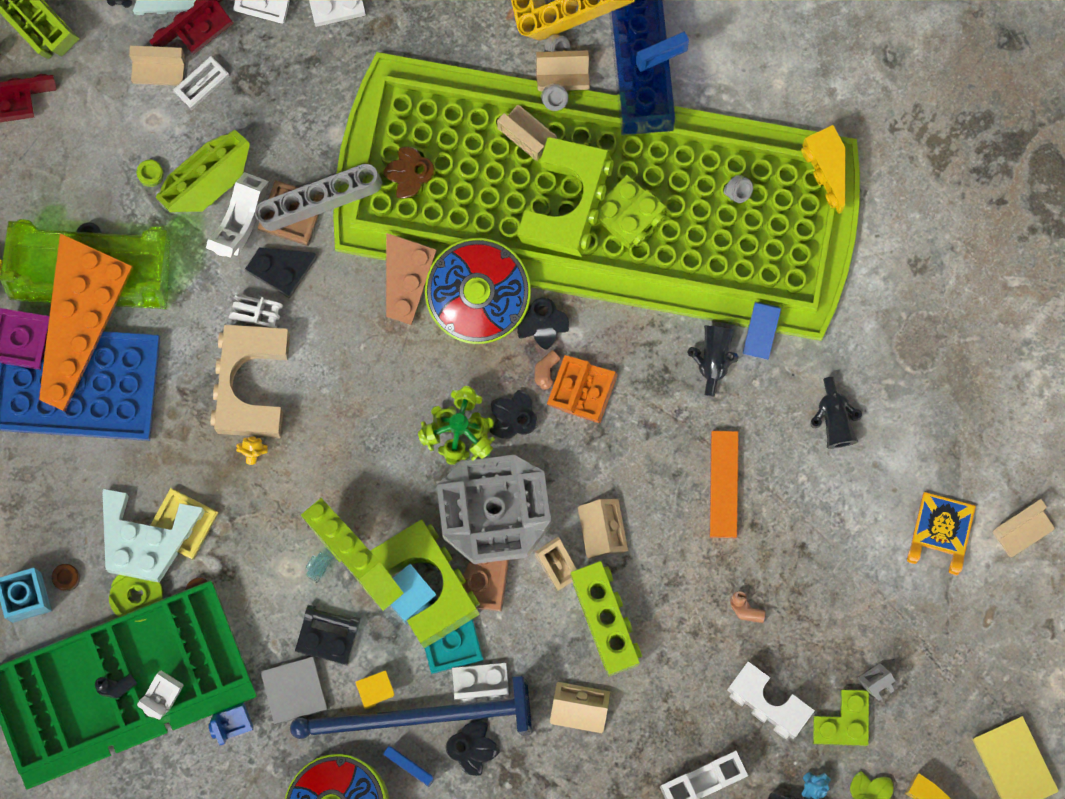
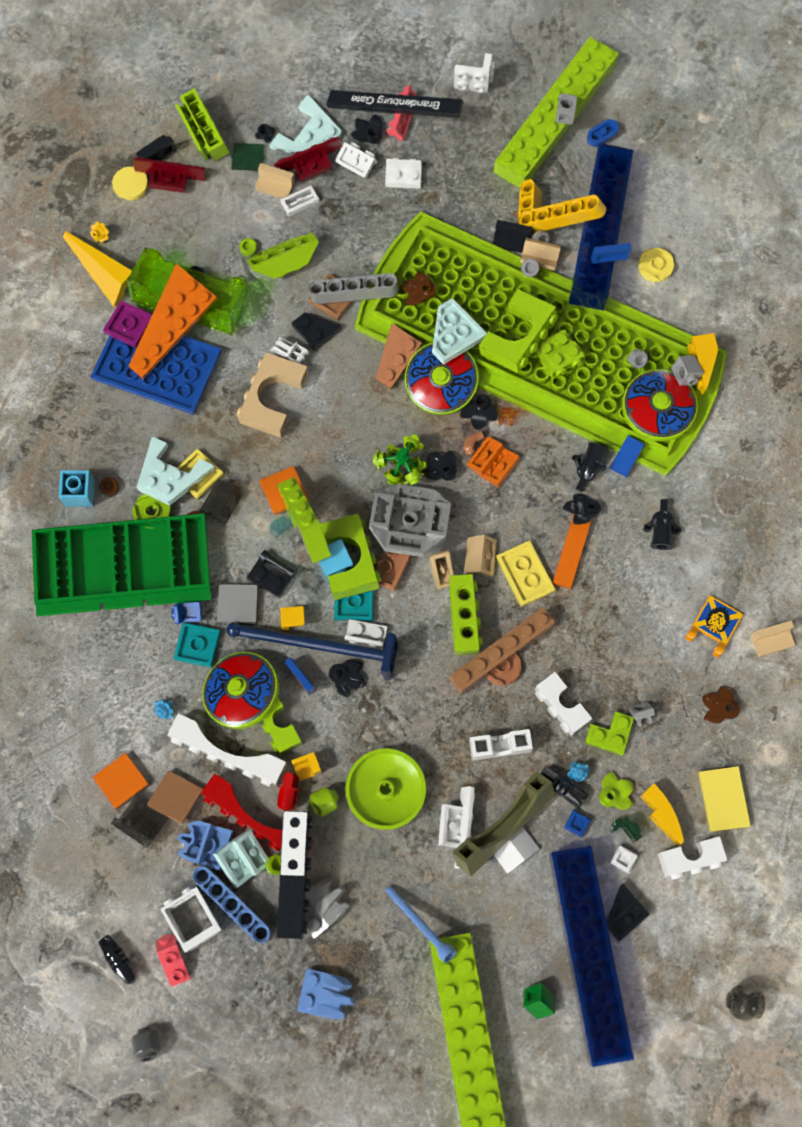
camera: 15 degrees right, 5 degrees down
black arm [95,673,138,699] -> none
white bracket [137,671,184,719] -> none
white arch [206,172,269,258] -> none
yellow plant [236,436,268,465] -> none
tan panel [497,105,557,161] -> none
tan panel [550,682,610,733] -> none
nougat arm [730,591,765,623] -> none
none -> teal tile [173,622,221,668]
none -> clear smoke bracket [200,479,243,524]
none -> clear green piece [231,143,265,171]
none -> orange slope [259,466,309,515]
none -> light aqua plate [432,298,487,365]
none -> medium nougat arch [449,607,555,696]
none -> nougat tile [486,653,522,686]
none -> black panel [492,220,532,253]
none -> light yellow tile [496,540,556,607]
none -> clear orange tile [497,407,516,426]
none -> black plate [563,494,601,525]
none -> dish [622,369,698,441]
none -> light yellow tile [638,247,675,282]
none -> light grey brick [671,356,704,386]
none -> reddish brown plate [702,687,740,724]

